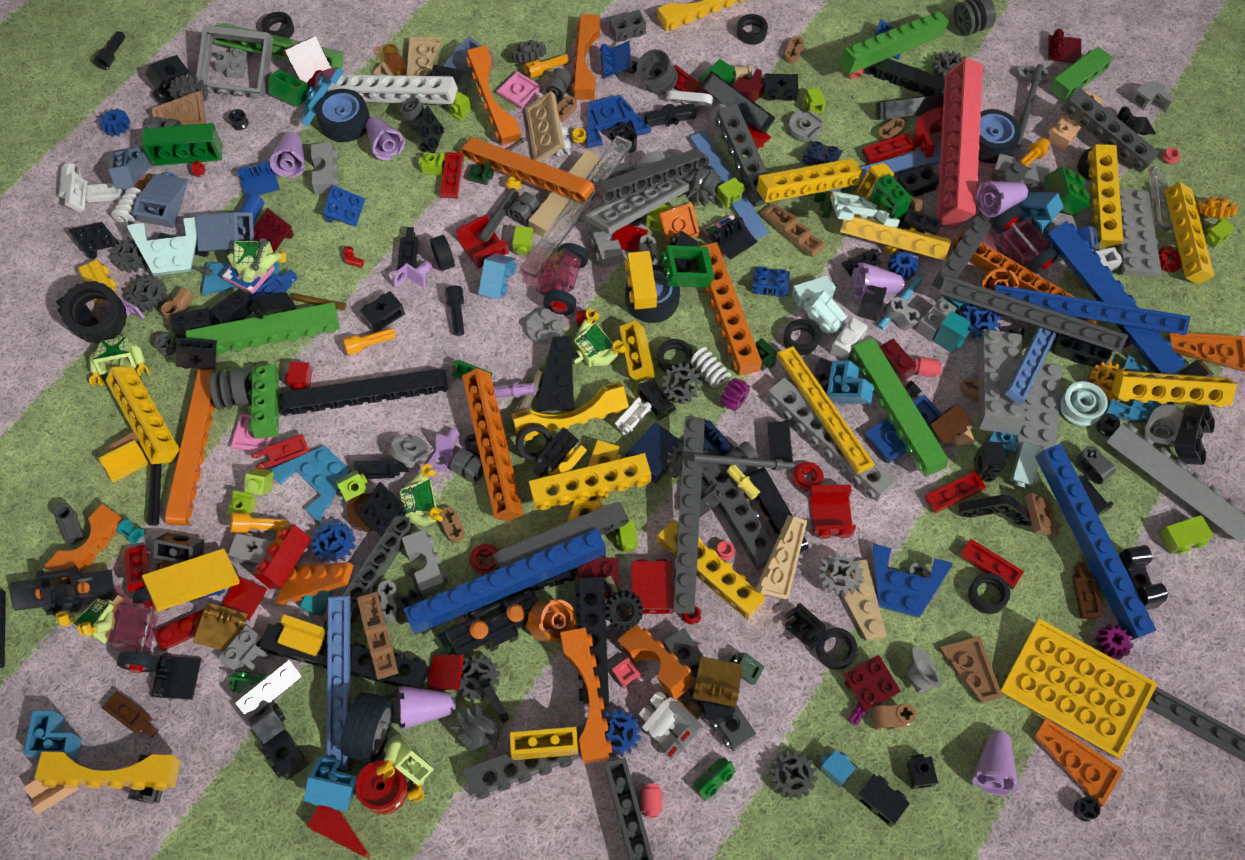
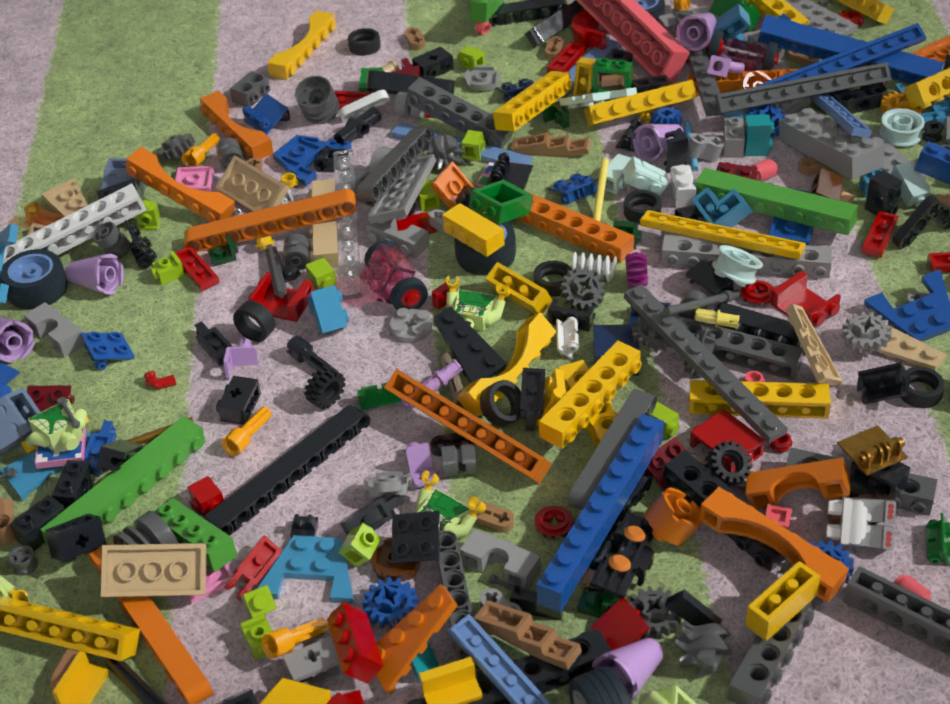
camera: 35 degrees left, 20 degrees down
none -> tan plate [101,543,207,598]
none -> black hinge [283,263,301,281]
none -> black tile [290,514,319,538]
none -> black tyre [304,366,346,410]
none -> light yellow bar [593,158,609,221]
none -> lavender bracket [707,54,744,77]
none -> light aqua wheel [712,245,763,287]

